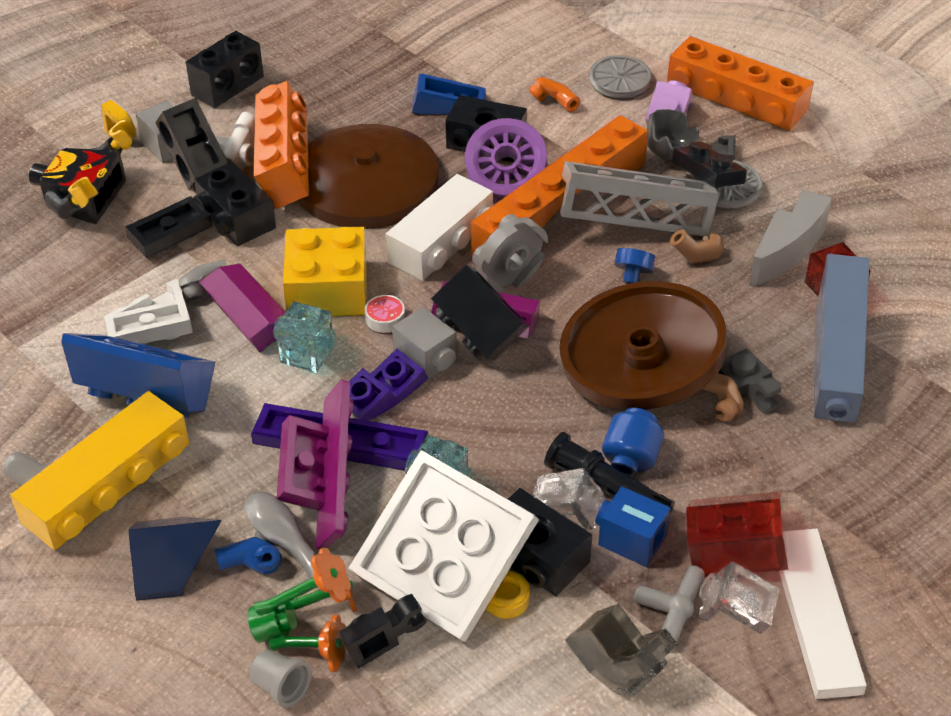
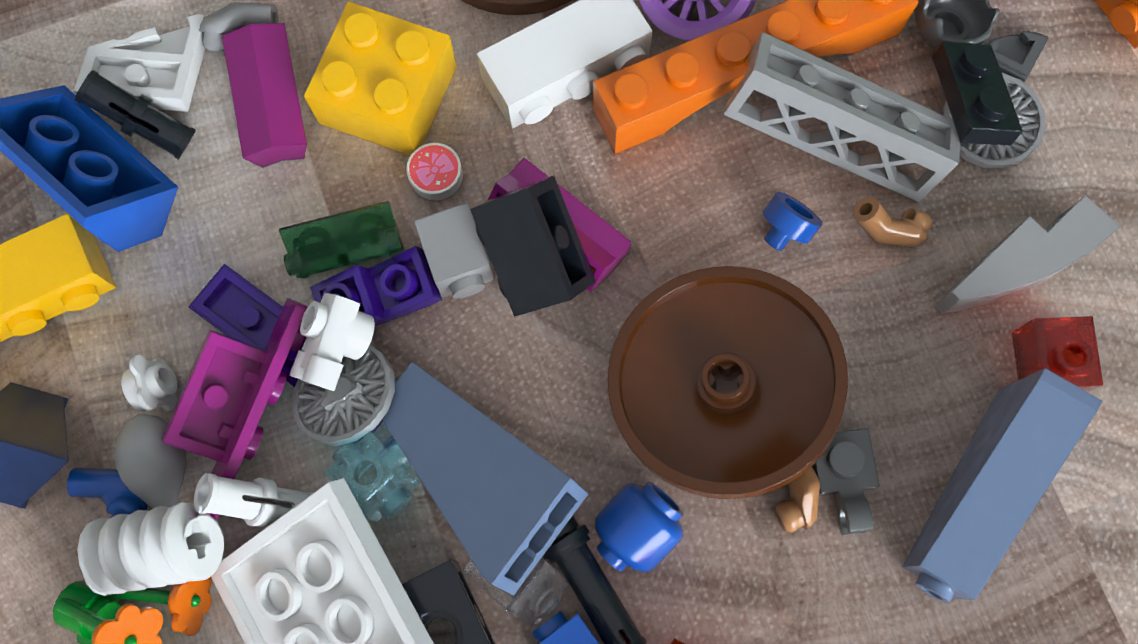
camera: 25 degrees right, 30 degrees up
clear light blue brick [273,301,336,373] -> none
light grey plate [472,214,548,293] -> none
none -> black pin [75,70,196,160]
none -> white piece [77,502,224,596]
none -> white plate [121,355,178,412]
none -> white pin [194,473,315,528]
none -> clear green hinge [279,201,404,279]
none -> white plate [289,293,375,391]
none -> light grey wheel [292,345,395,446]
none -> sand blue slope [382,362,588,596]

